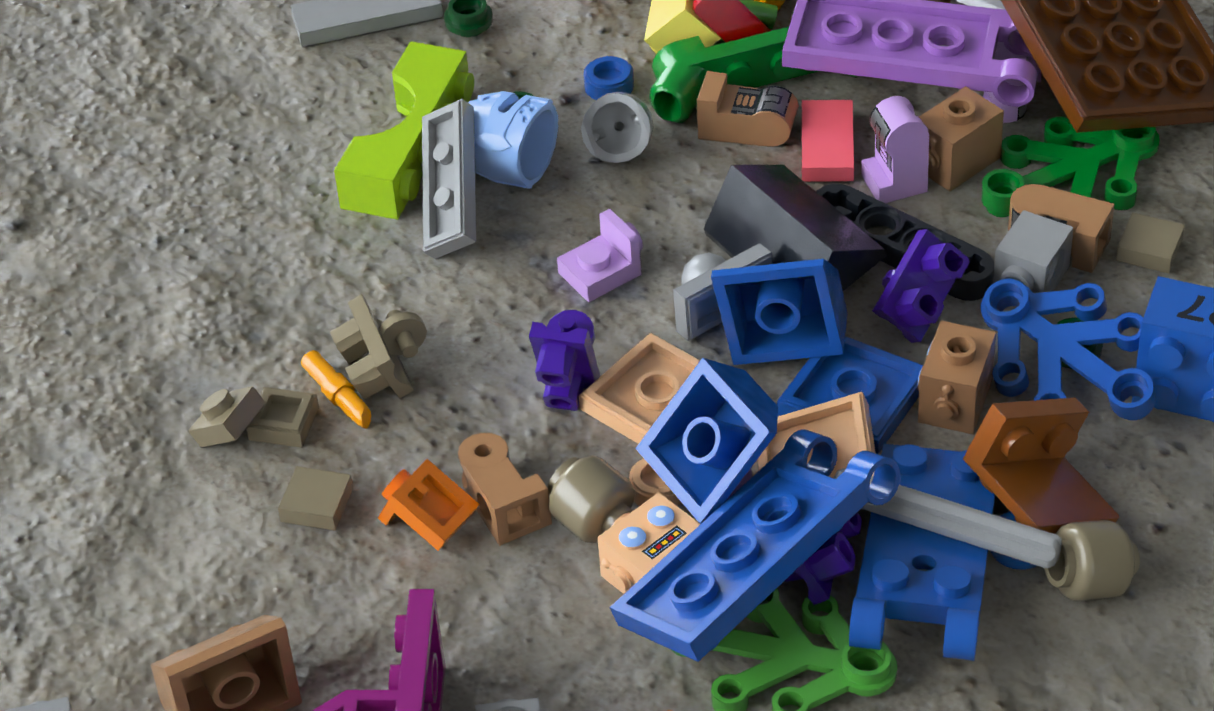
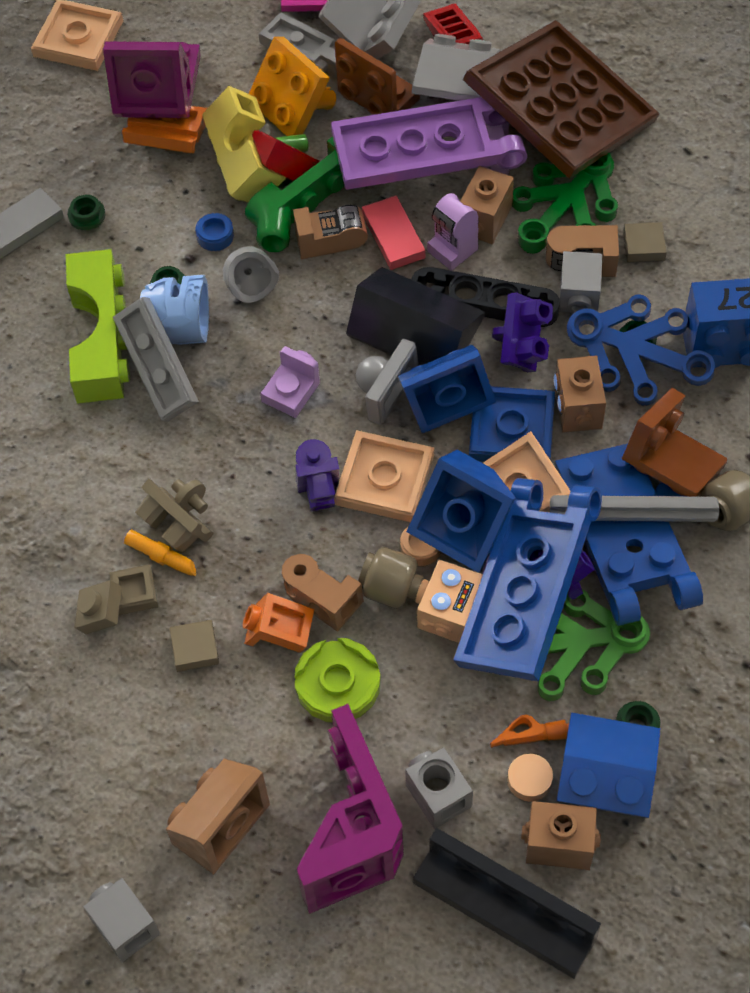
camera: 25 degrees left, 15 degrees up
none -> lime tile [295,638,381,722]

